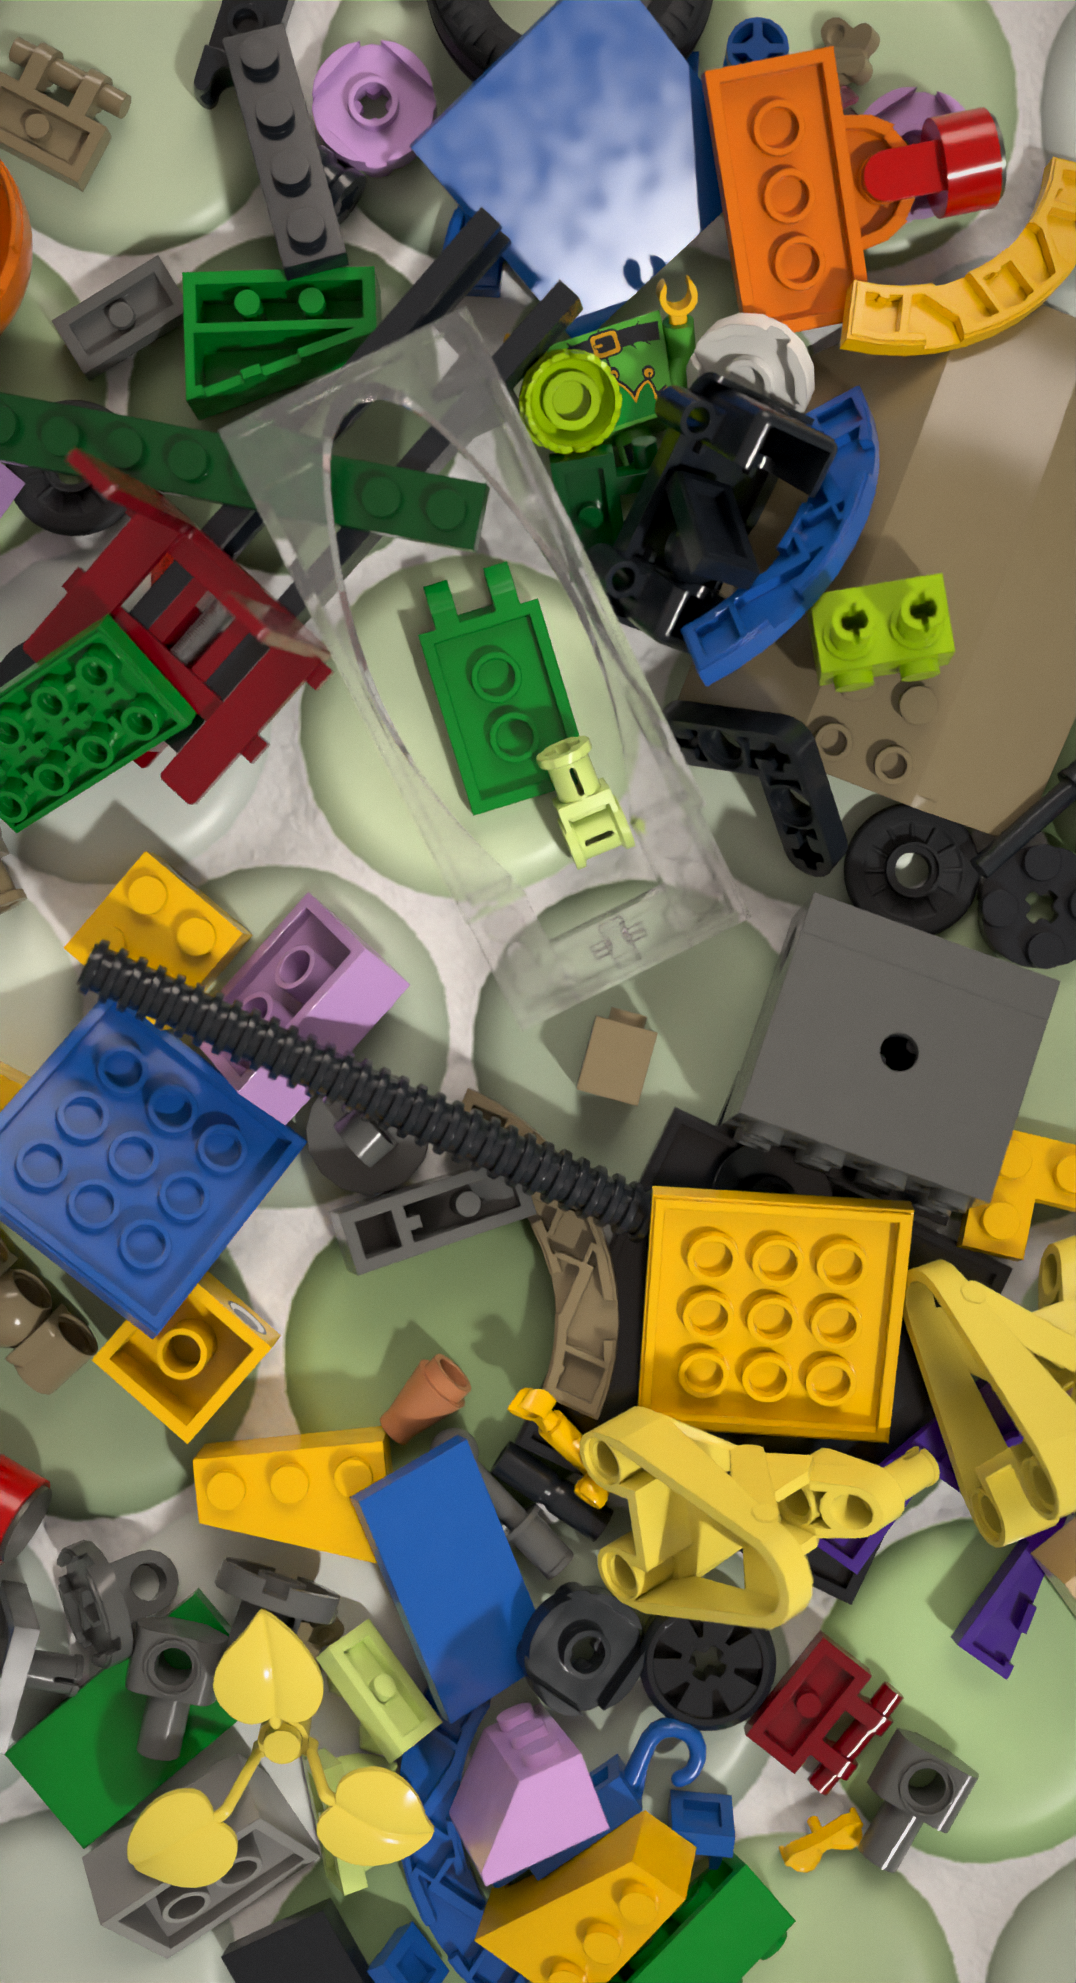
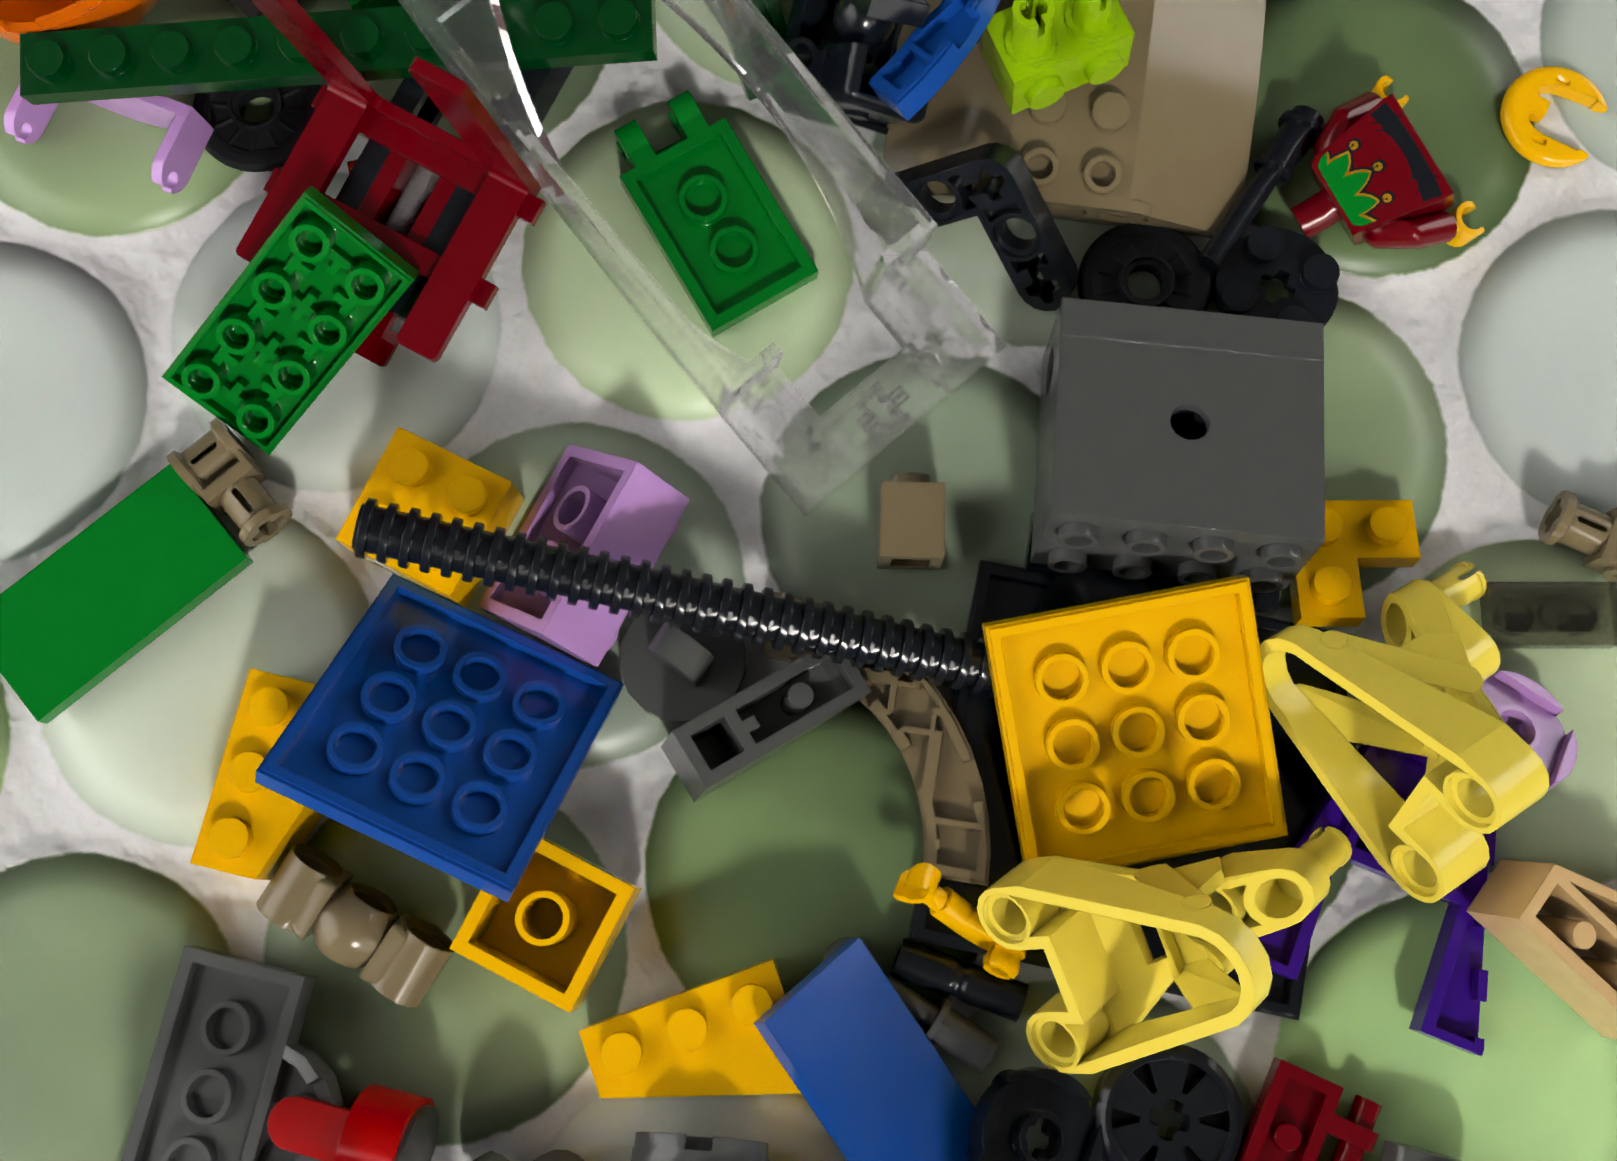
camera: 15 degrees left, 10 degrees down
nougat cone [380,1354,471,1445] -> none
yellowish green connector [536,735,636,870] -> none

